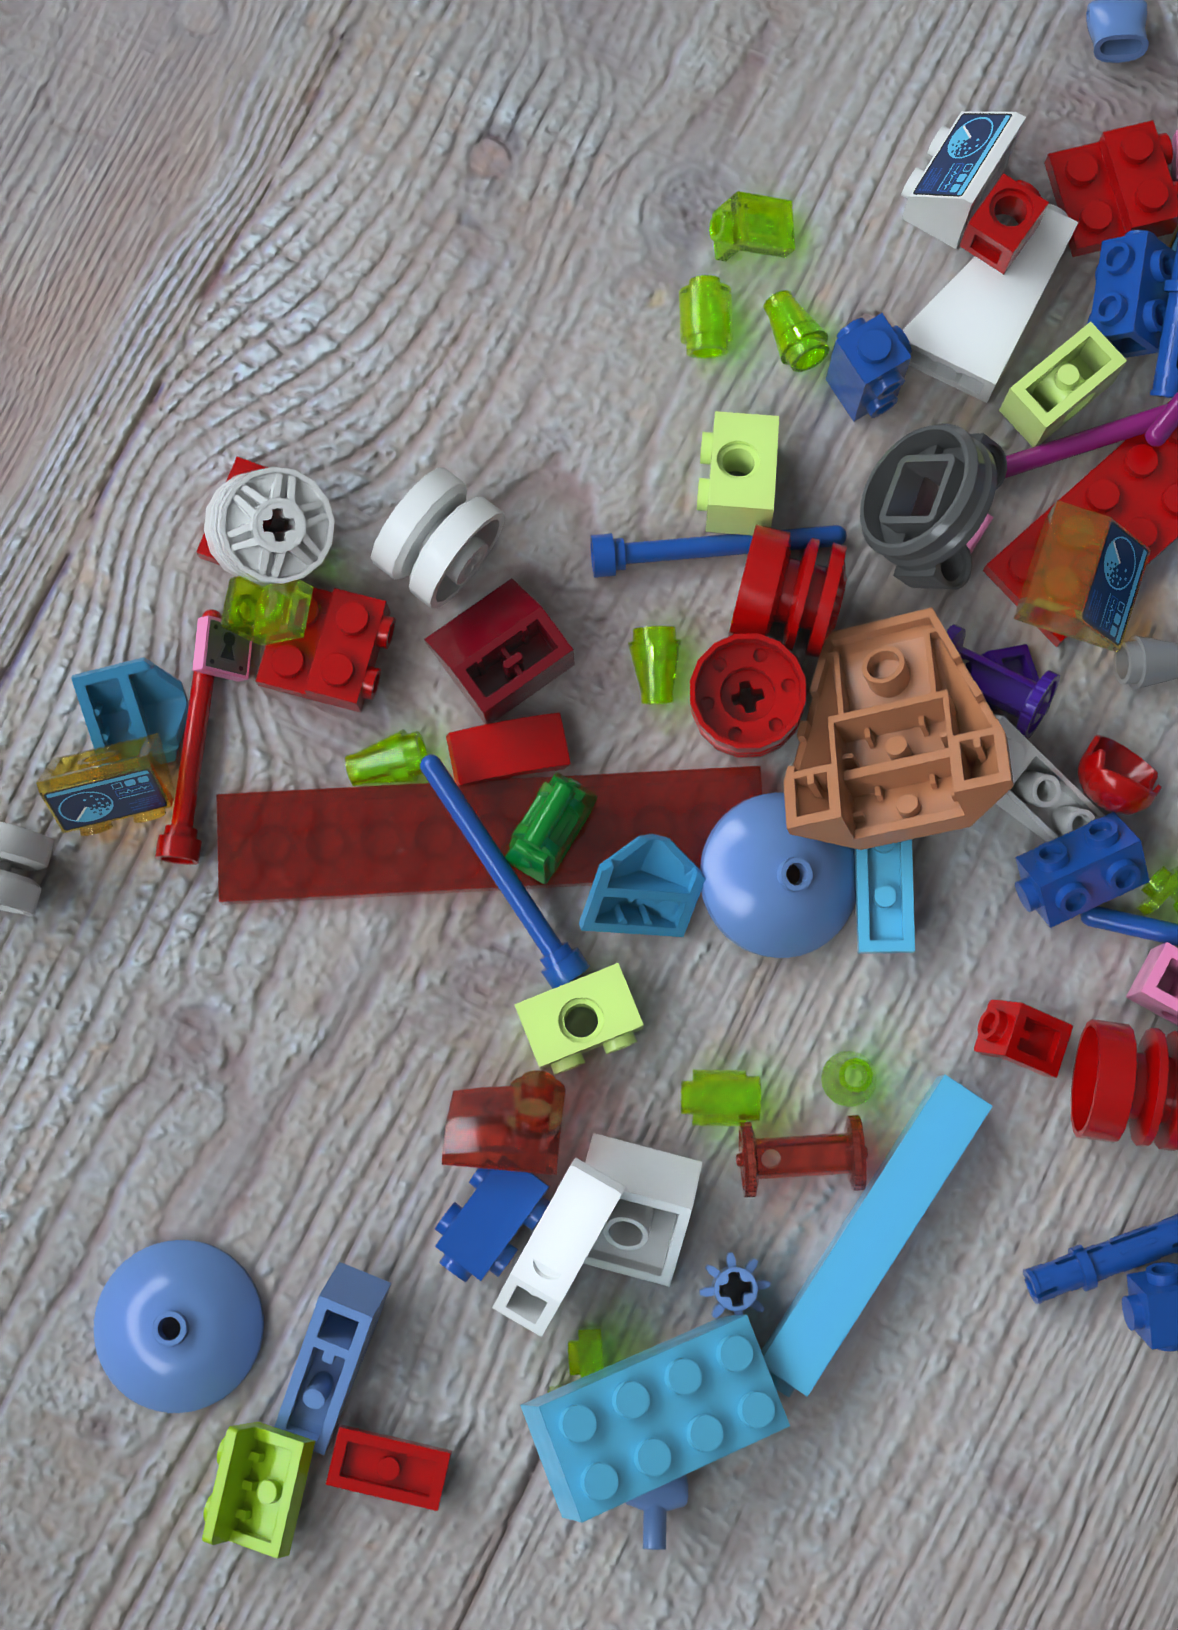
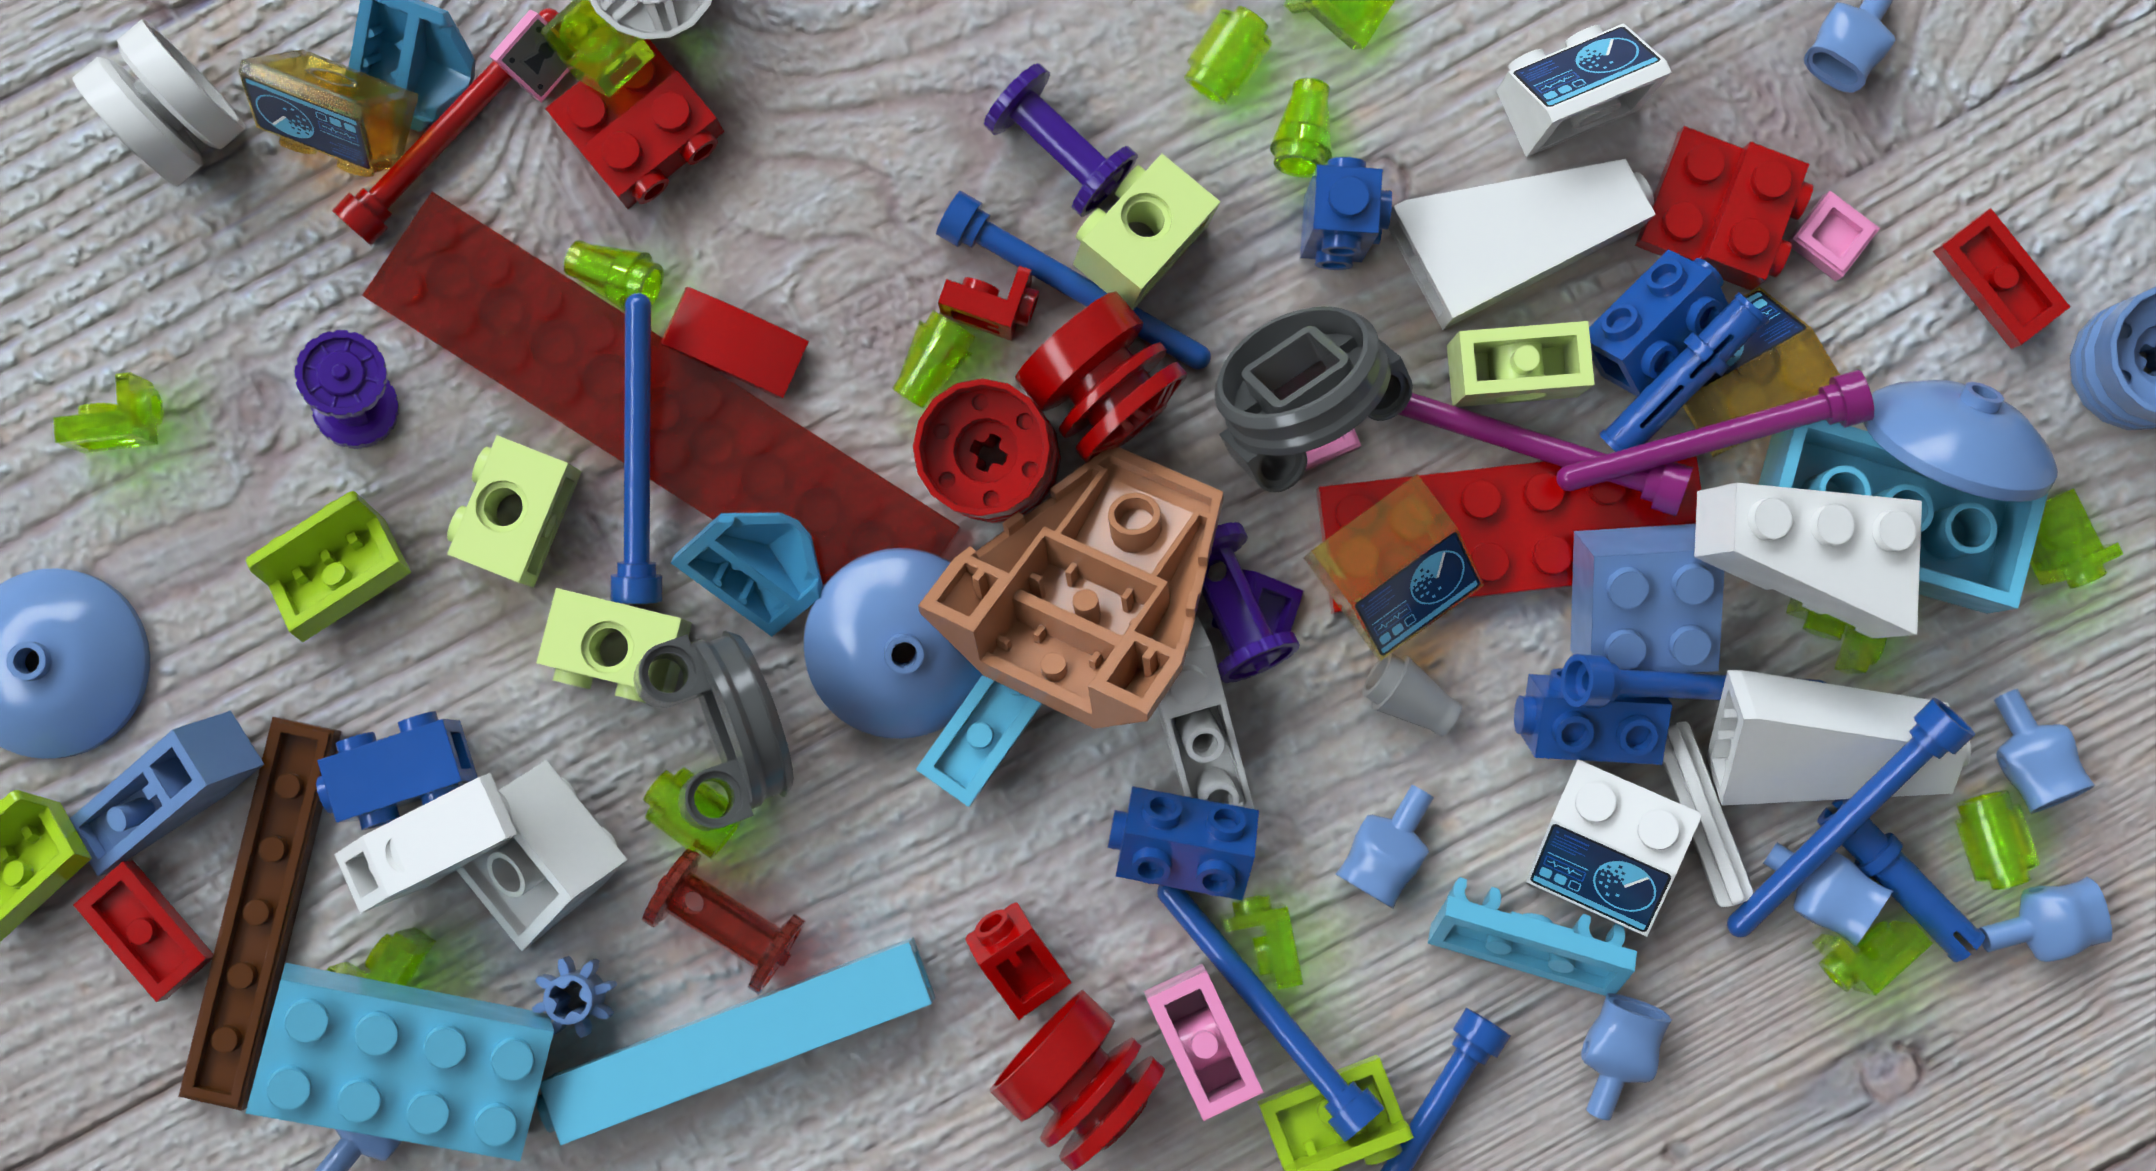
camera: 30 degrees right, 5 degrees up
white wheel [371,468,505,609] -> none
dark red slope [424,578,575,724] -> none
clear red slope [442,1070,566,1175] -> none
green piece [505,772,598,884] -> none
clear neon green cone [821,1051,877,1107] -> none
red brick [960,173,1049,275] -> none
red hair [1078,735,1162,815] -> none
none -> clear neon green bracket [53,372,164,453]
none -> reddish brown tile [178,717,342,1111]
none -> lime bracket [245,491,411,642]
none -> dark purple hose [294,330,399,449]
none -> yellowish green brick [447,435,582,588]
none -> dark grey piece [633,631,794,831]
none -> red bracket [938,265,1040,341]
none -> dark purple hose [983,63,1138,217]

